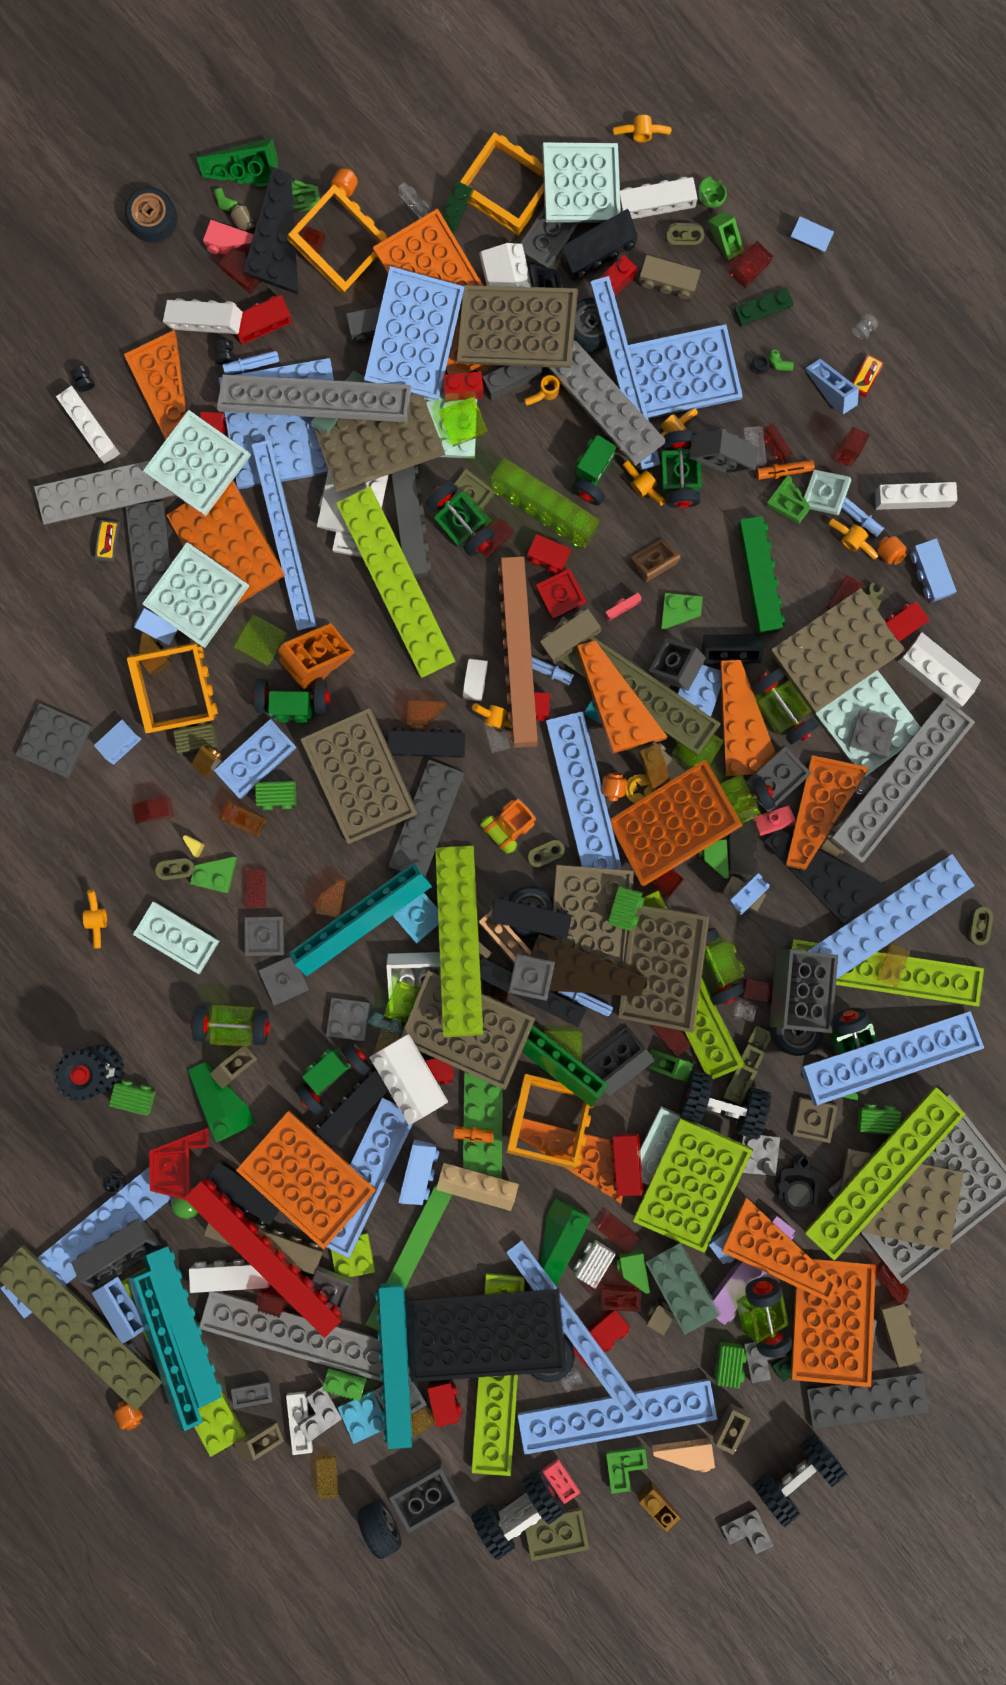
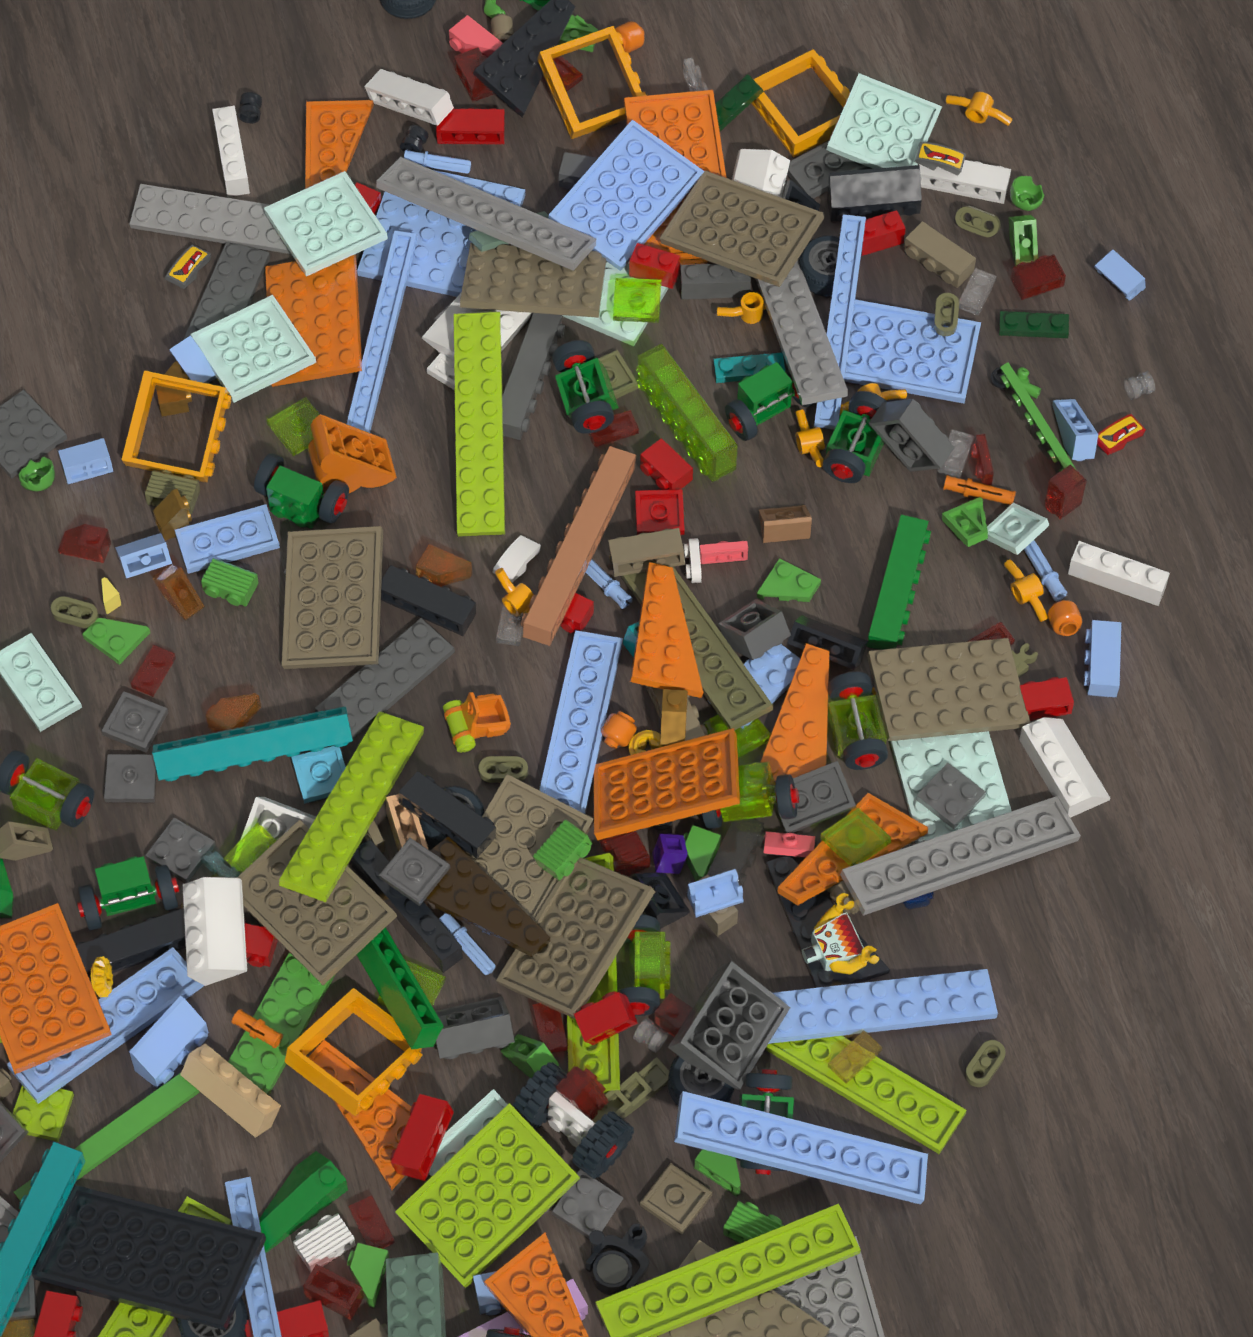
camera: 25 degrees right, 25 degrees down
none -> bright green hair [18,457,55,491]
none -> yellow gear [91,956,113,998]
none -> light blue brick [115,533,172,578]
none -> clear red brick [556,1066,608,1120]
none -> red brick [574,991,638,1045]
none -> black slope [632,873,690,929]
none -> dark purple brick [652,834,688,874]
none -> white plate [684,538,701,583]
none -> teal plate [713,353,785,383]
none -> torso [802,893,879,975]
none -> clear neon green plate [821,808,891,866]
none -> slope [914,142,966,176]
none -> olive plate [934,293,959,336]
none -> clear plate [959,268,996,316]
none -> bright green plate [1000,362,1082,487]

